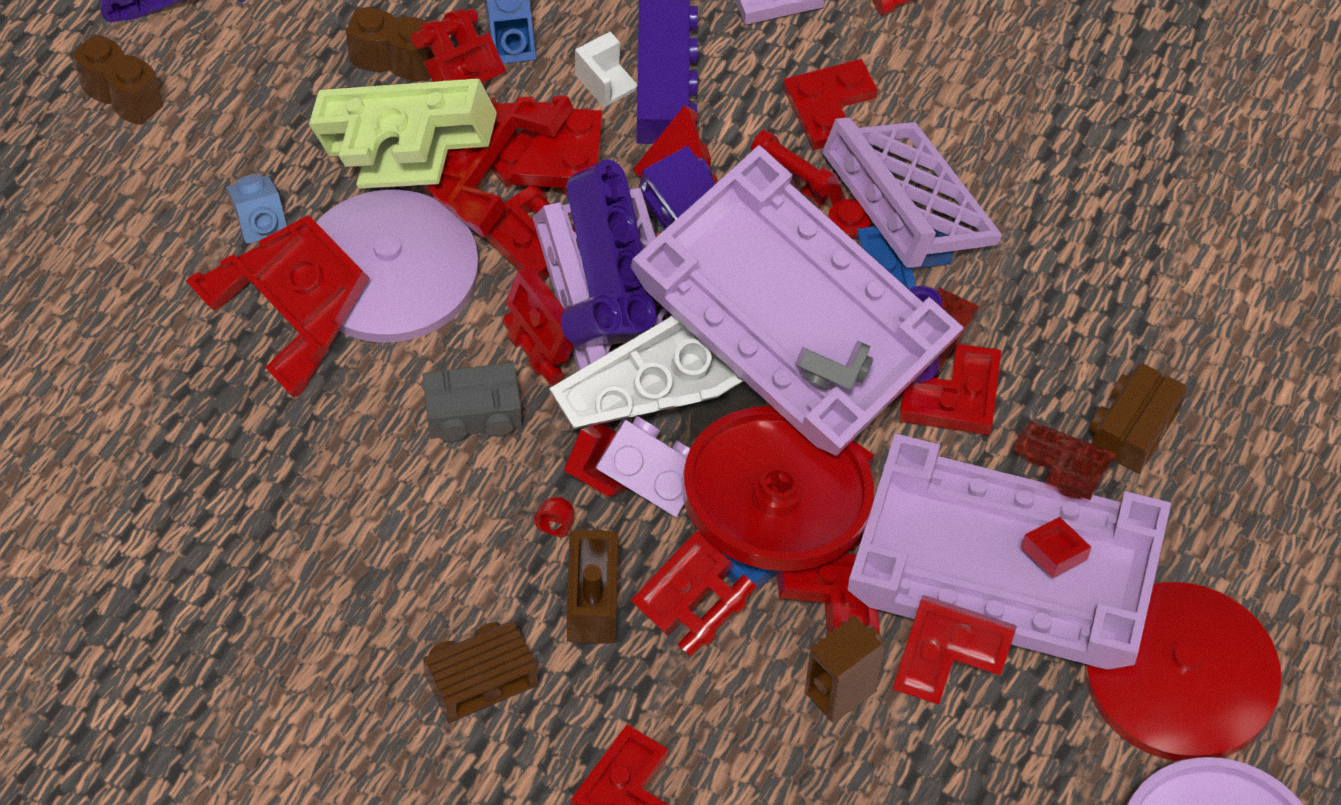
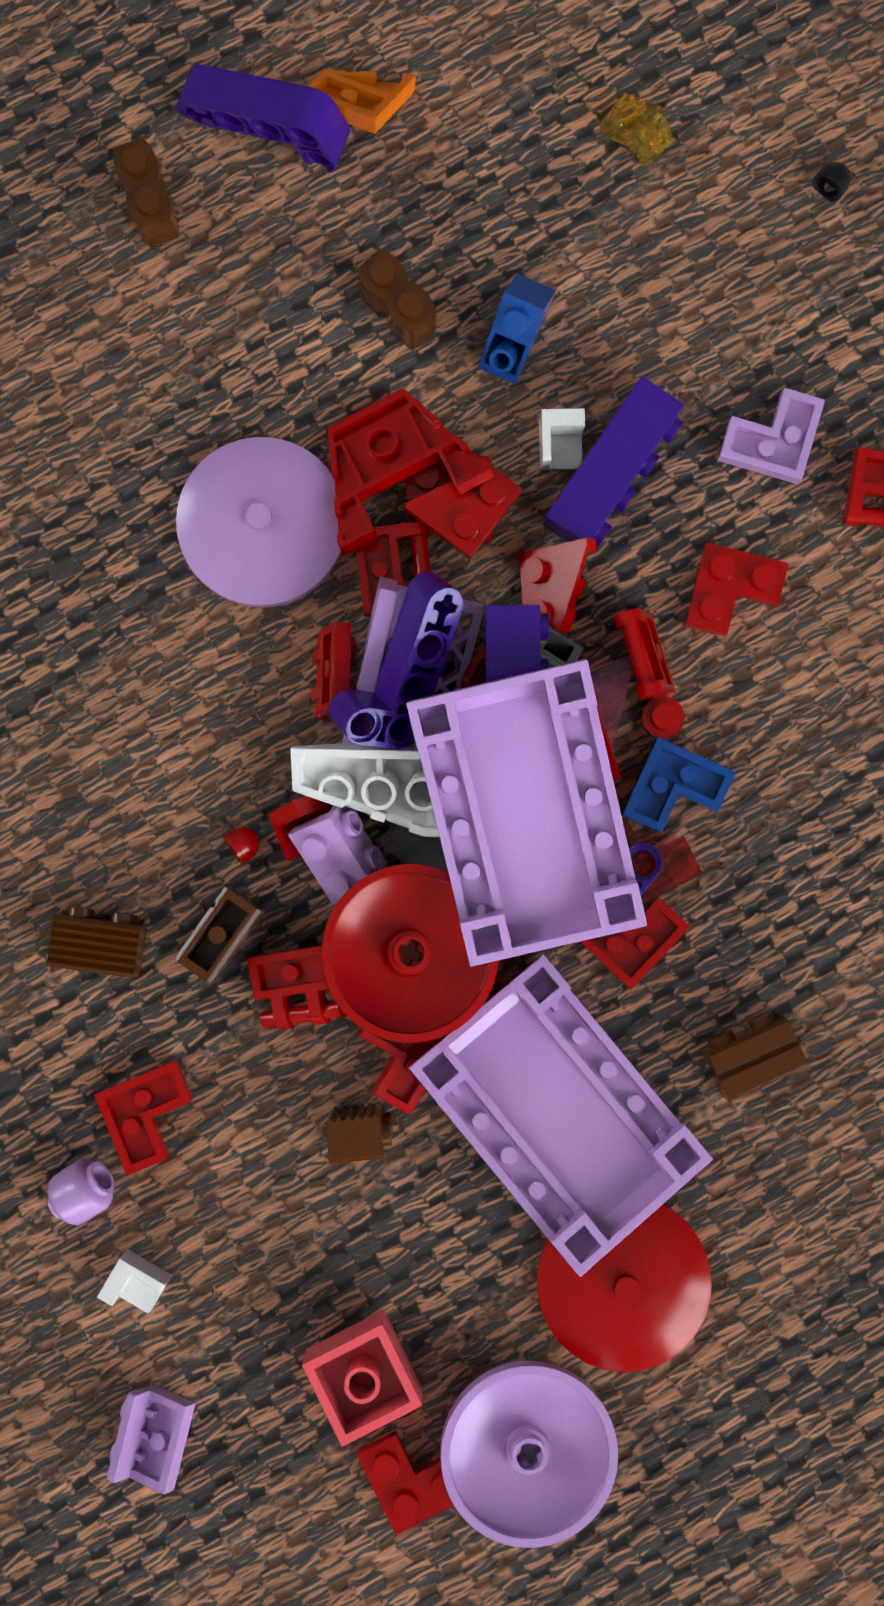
camera: 30 degrees right, 30 degrees up
red wing [186,215,369,398] -> none
medium blue bracket [226,175,287,243] -> none
yellowish green piece [309,79,497,189] -> none
red plate [411,8,506,83] -> none
dark grey brick [422,362,522,442] -> none
bracket [795,340,873,390] -> none
lavender fence [822,117,1002,268] -> none
red plate [892,595,1017,705] -> none
clear red plate [1013,420,1116,500] -> none
red plate [1021,516,1092,578] -> none

